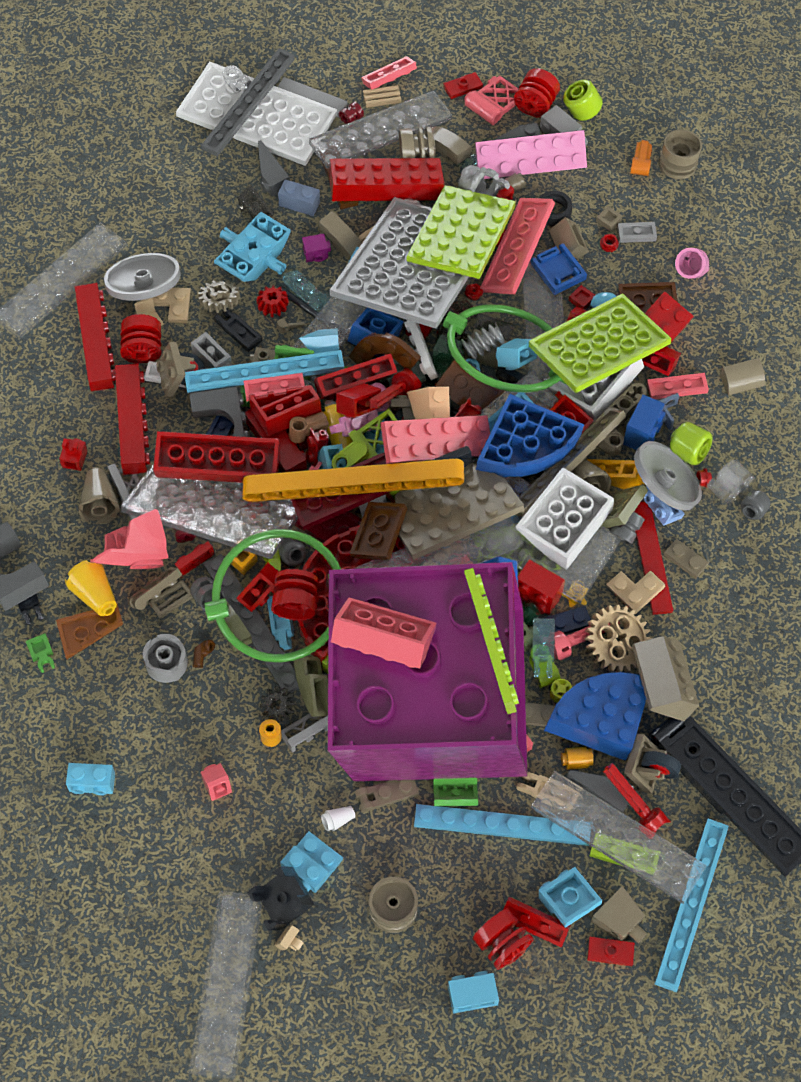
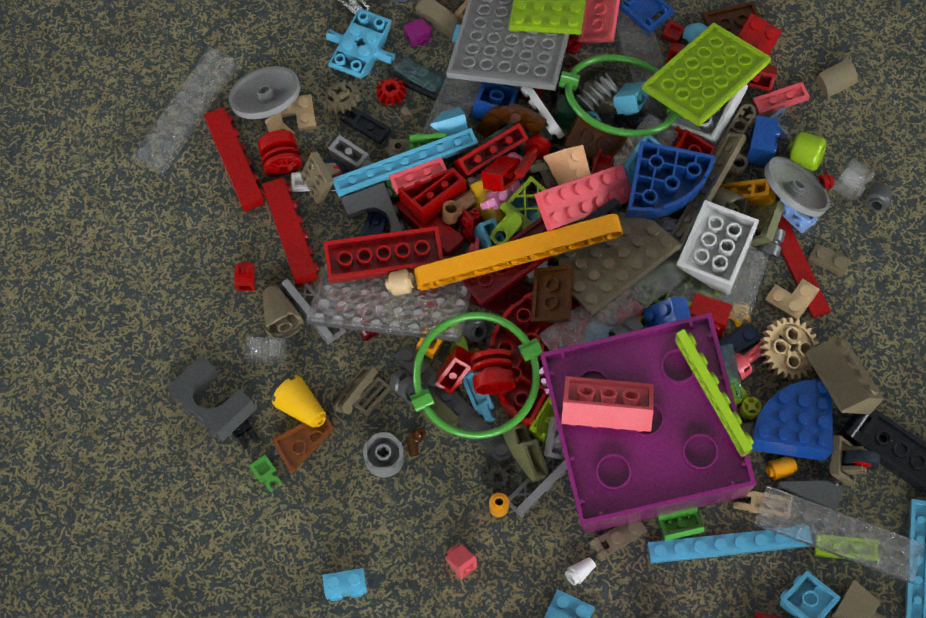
camera: 10 degrees left, 5 degrees up
coral piece [90,509,168,569] -> none
red plate [175,541,214,577] -> none
red piece [603,763,671,840] -> none
none -> clear brick [245,337,288,364]
none -> tan head [385,269,415,296]

